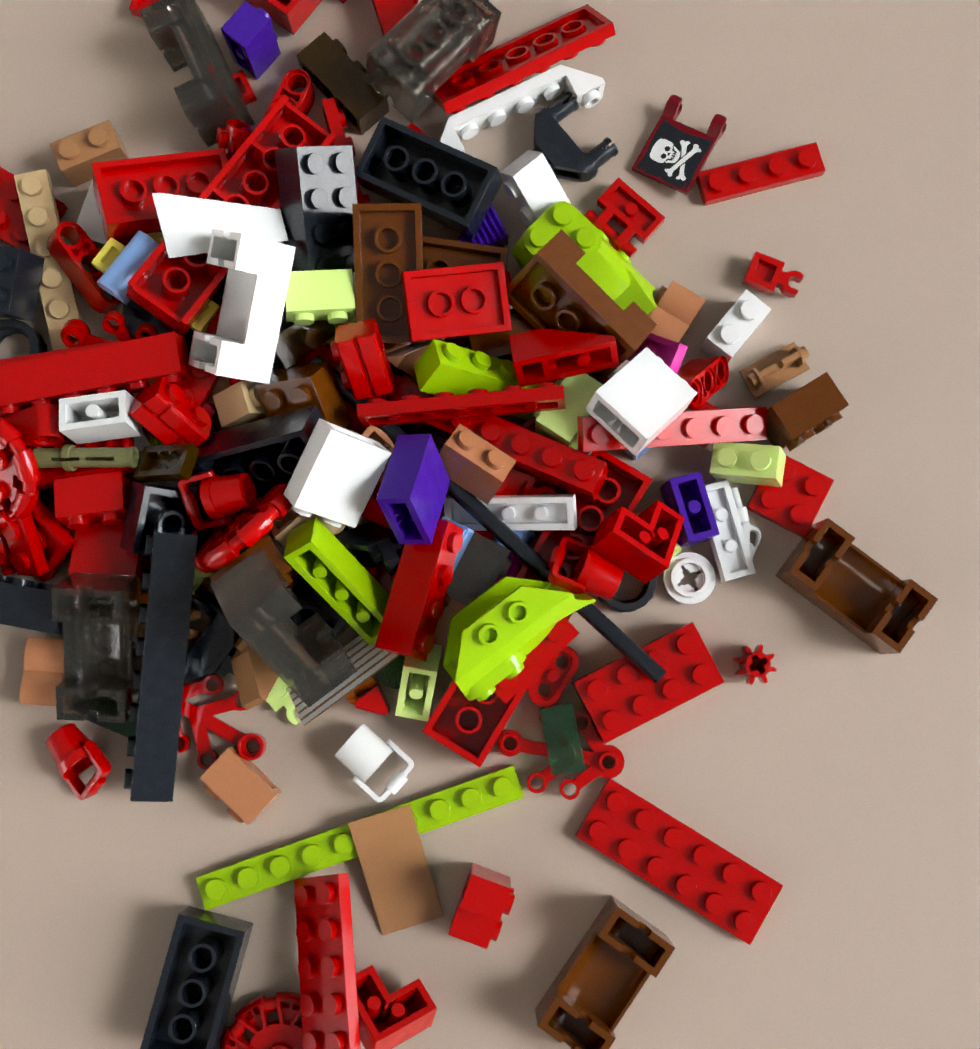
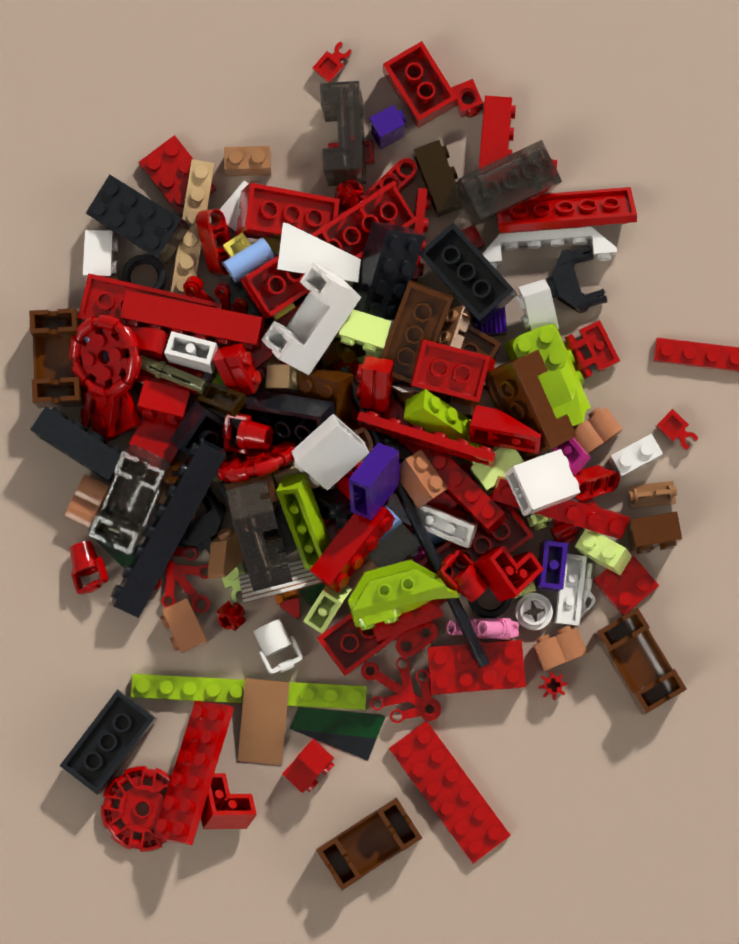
camera: 25 degrees right, 0 degrees up
clear green plate [539,702,586,776] -> none
flag [632,95,727,195] -> none
none -> red gear [216,601,246,631]
none -> dark green sticker [290,707,385,760]
none -> medium nougat hinge [438,306,471,349]
none -> bright pink connector [446,618,519,640]
none -> yellowish green plate [526,514,552,531]
none -> nougat brick [532,625,588,672]
none -> red gear [550,520,579,544]

